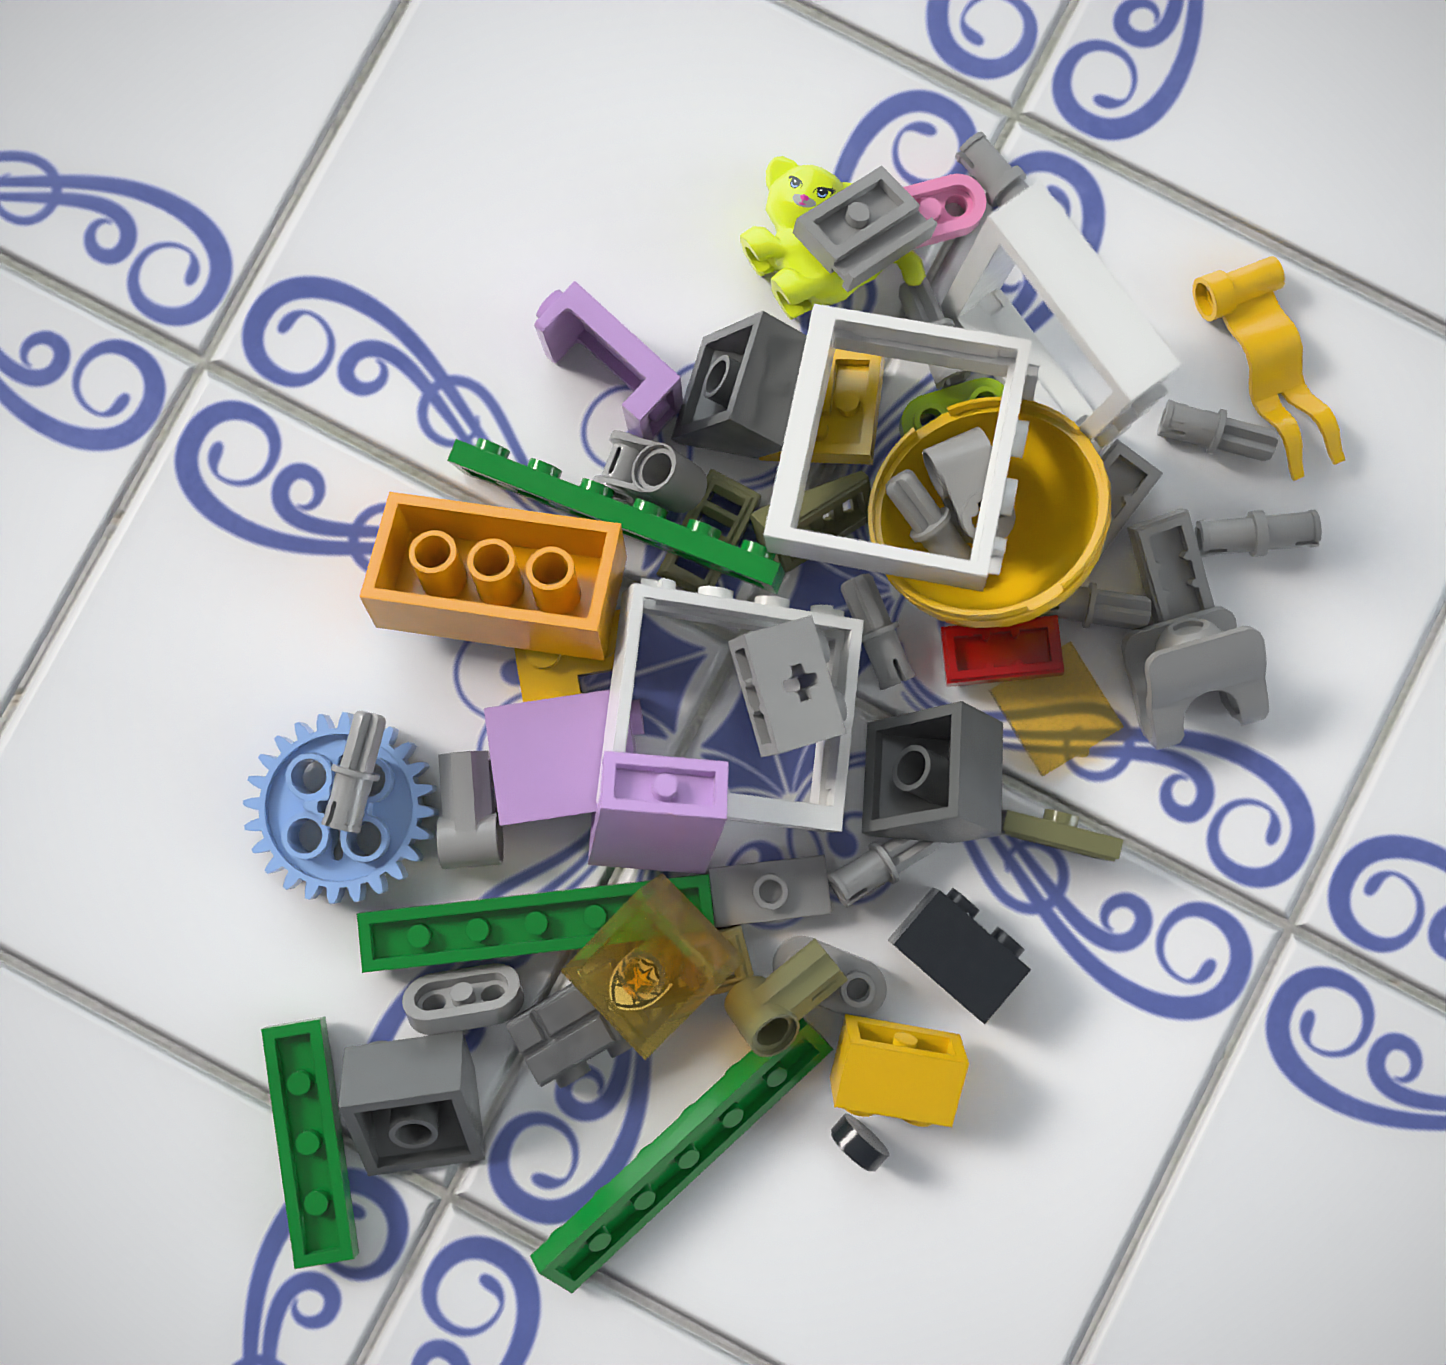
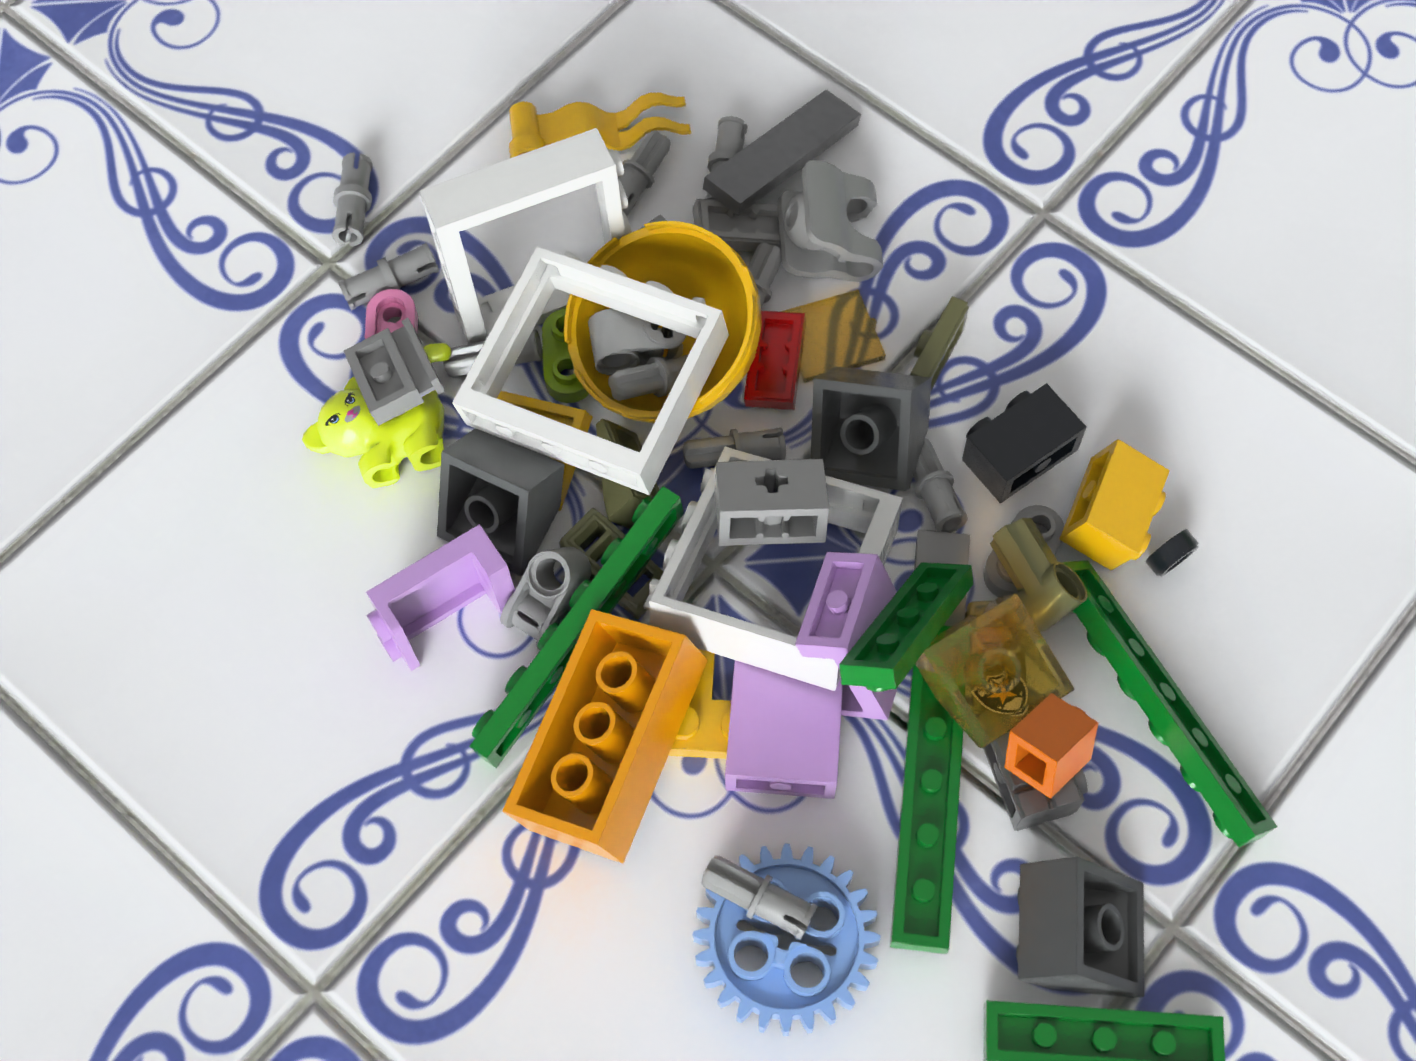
camera: 75 degrees left, 20 degrees down
light grey plate [402,963,524,1035] -> none
light grey piece [436,750,504,869] -> none
none -> light grey pin [332,153,373,246]
none -> flat silver tile [703,89,861,215]
none -> green plate [839,562,974,692]
none -> orange brick [1004,693,1099,799]

